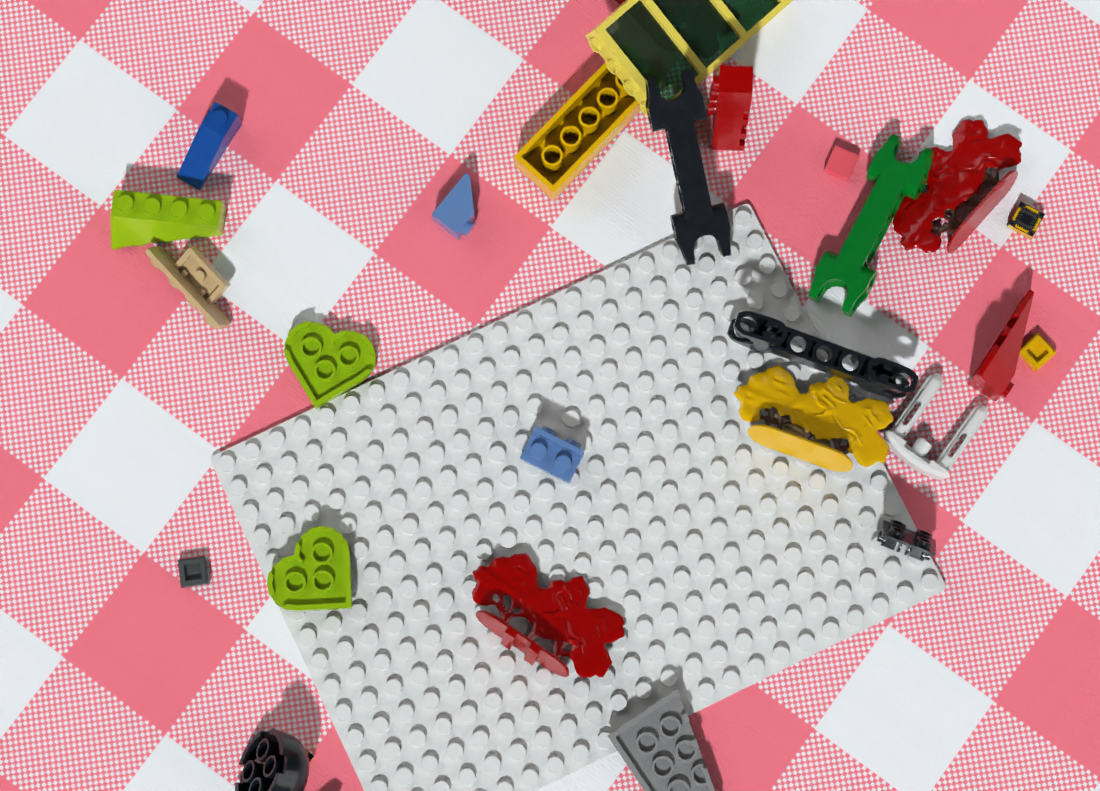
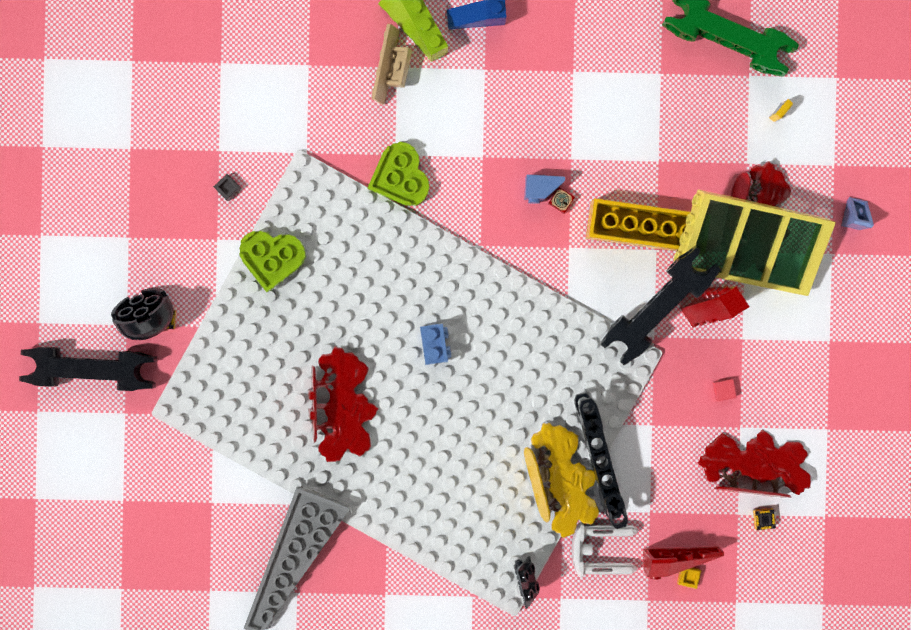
camera: 50 degrees right, 10 degrees up
green piece [809,134,934,317] -> none
none -> tile [548,187,575,214]

